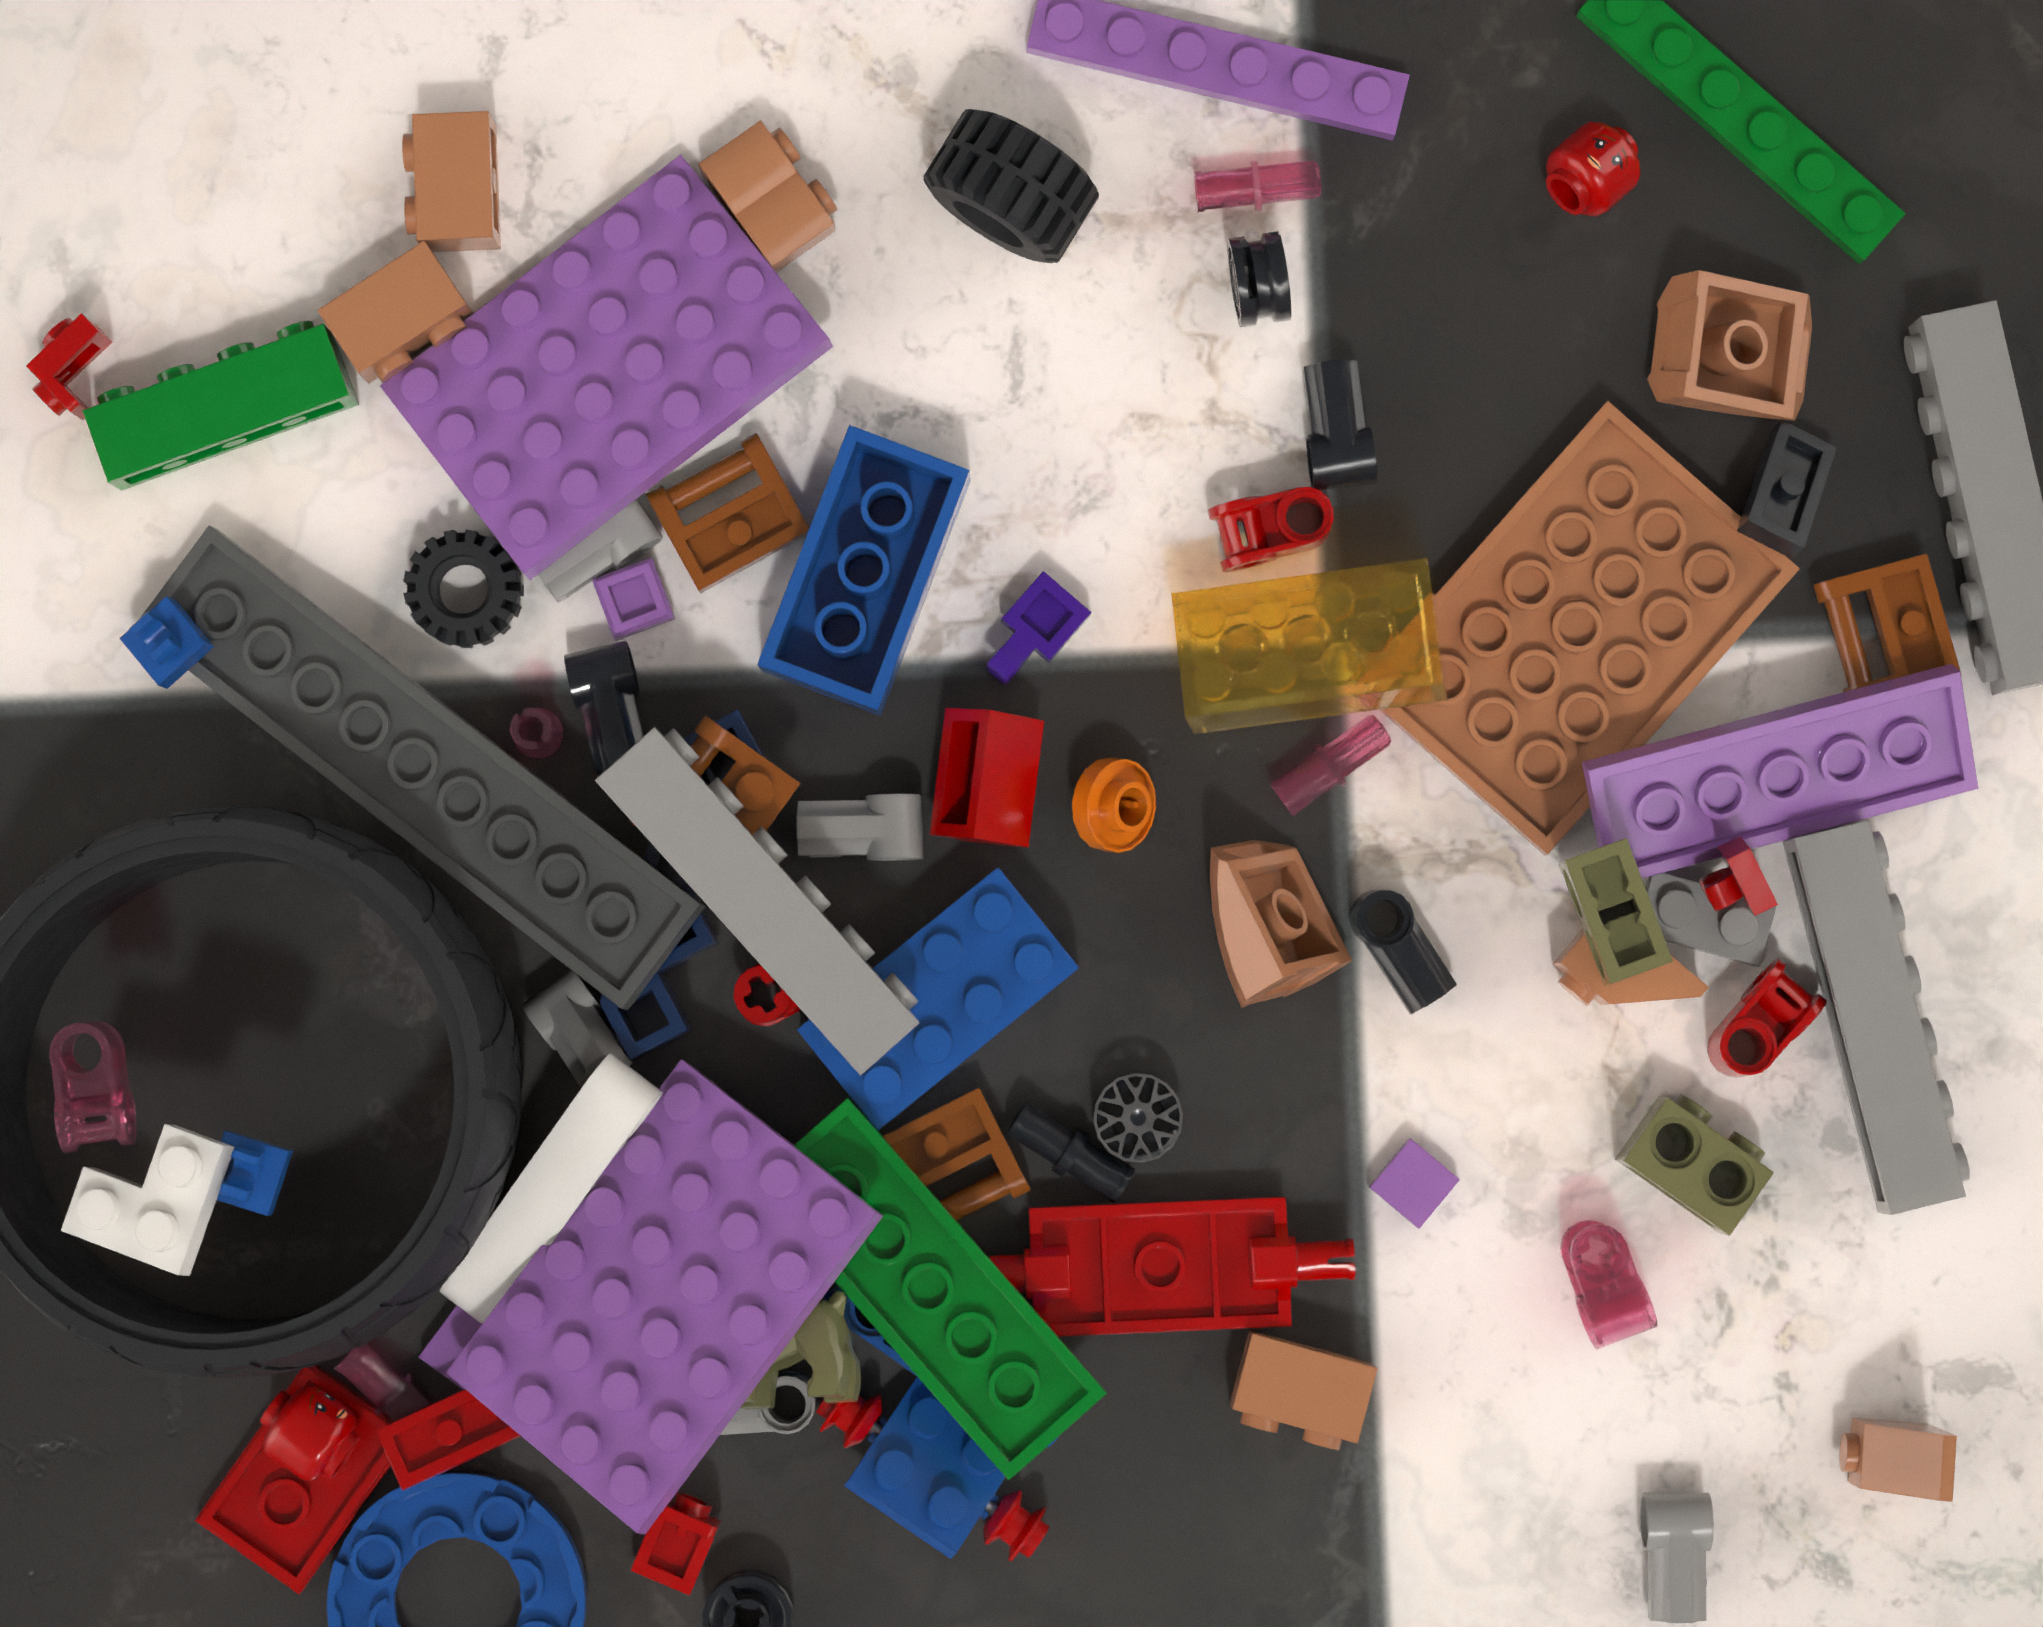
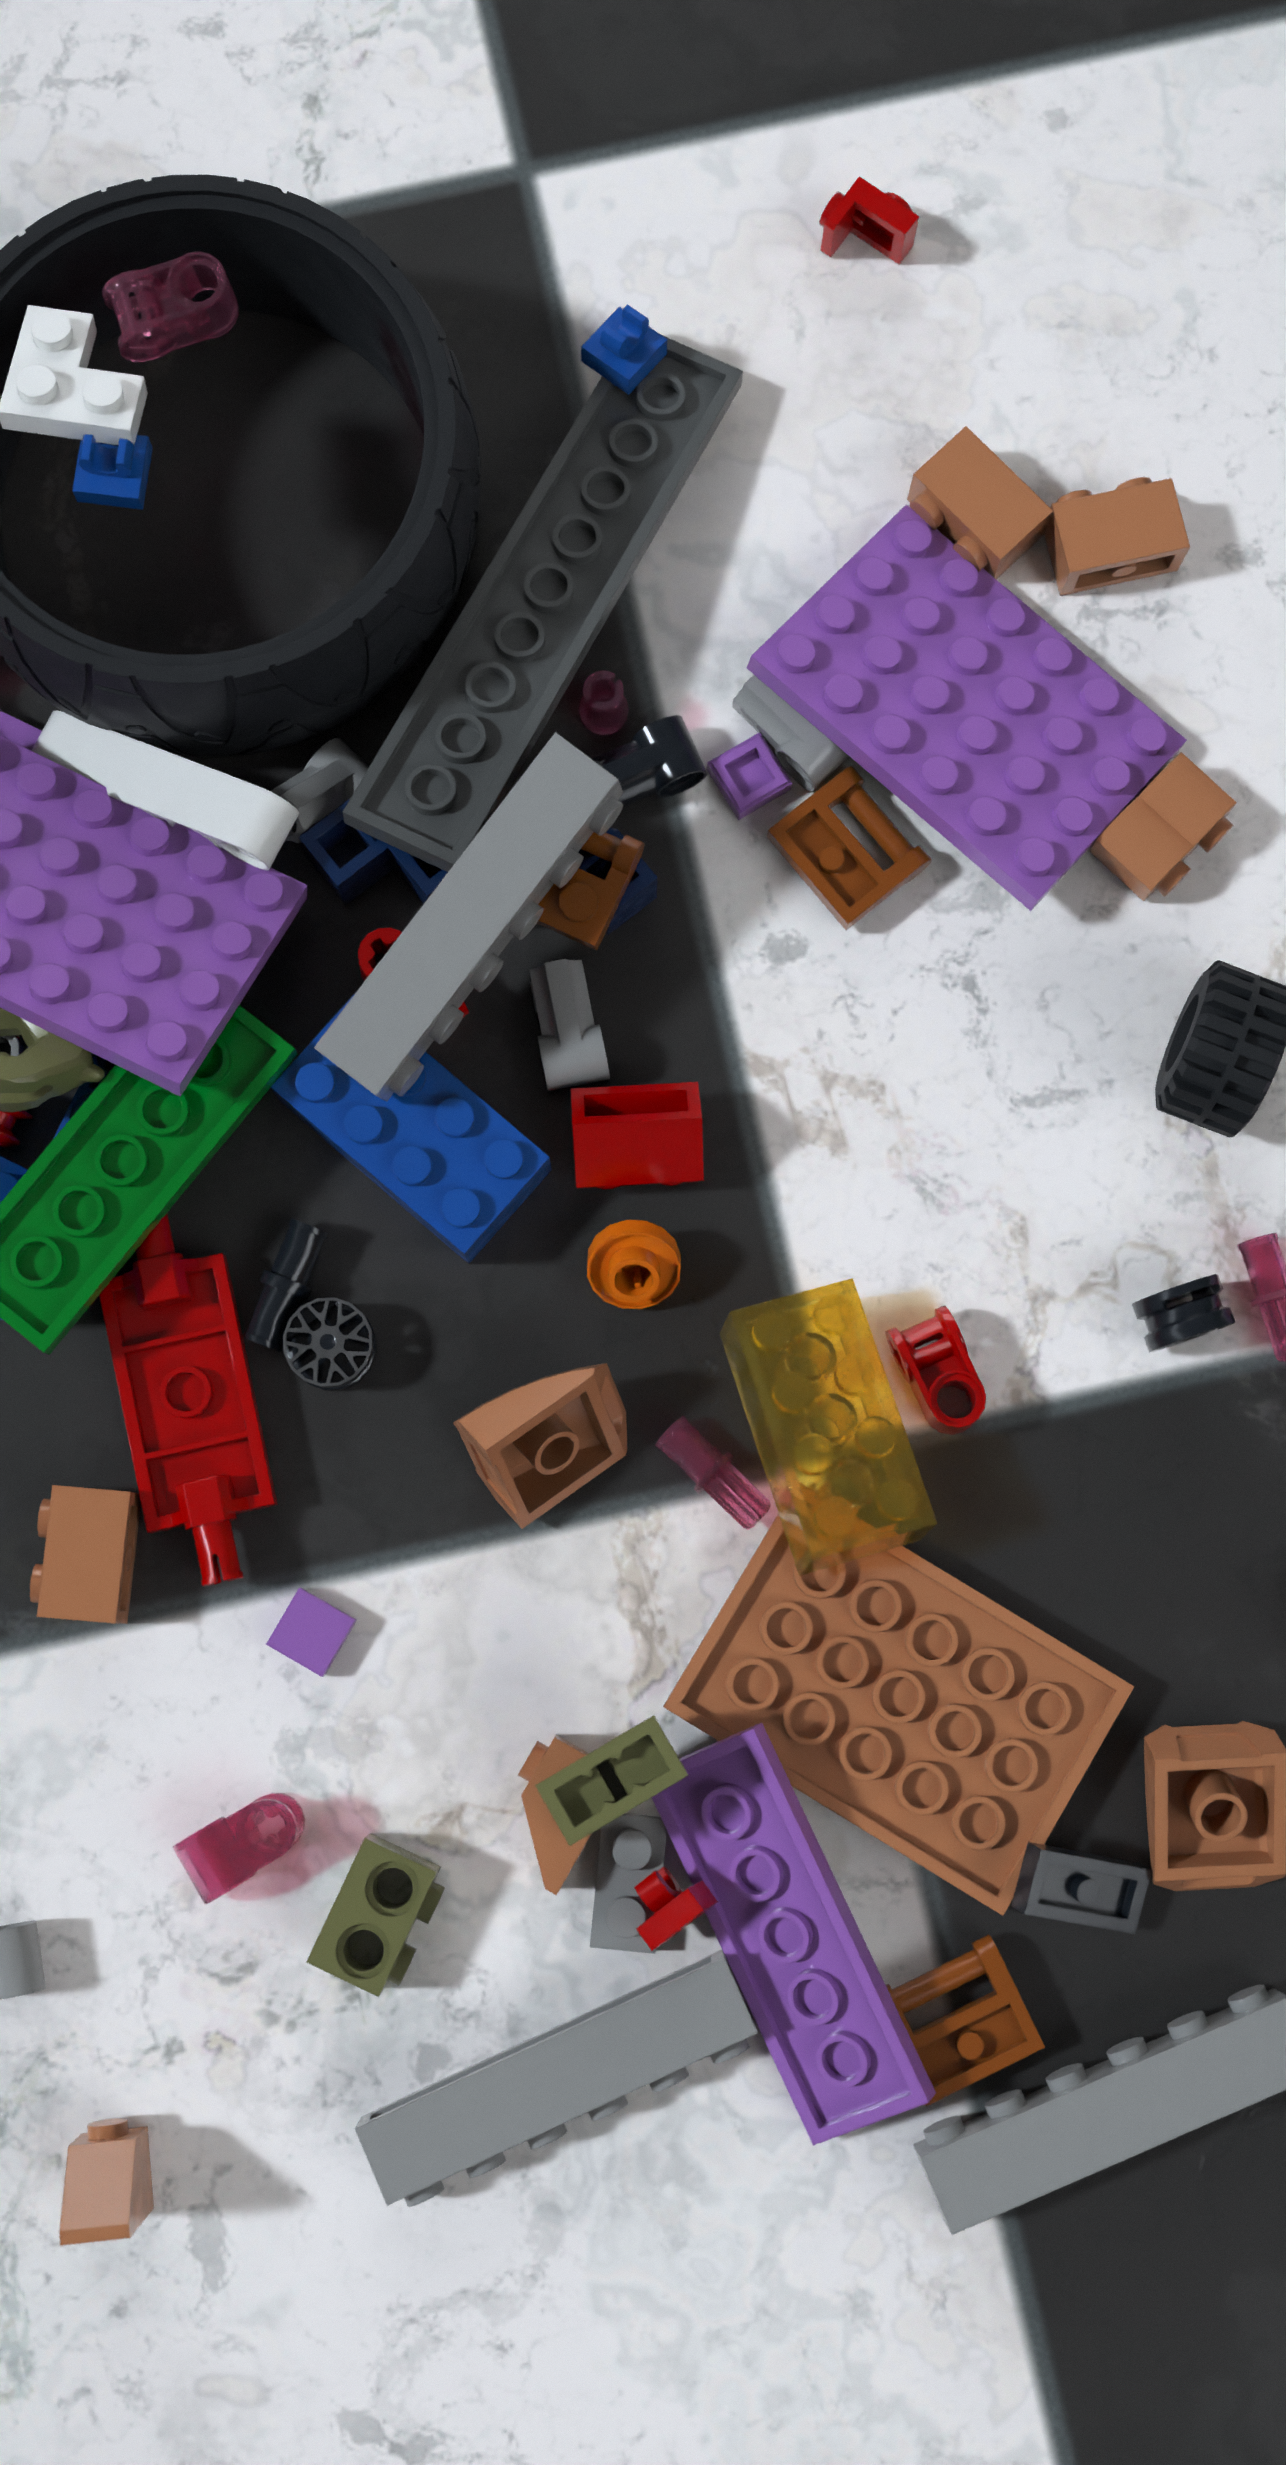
camera: 75 degrees right, 5 degrees down
green brick [82,321,359,491] -> none
black tyre [403,529,524,648] -> none
blue brick [757,425,971,717] -> none
dark orange plate [883,1088,1031,1221] -> none
dark purple plate [986,571,1092,686] -> none
black piece [1302,359,1377,490] -> none
black piece [1350,890,1457,1014] -> none
red piece [1707,957,1827,1077] -> none

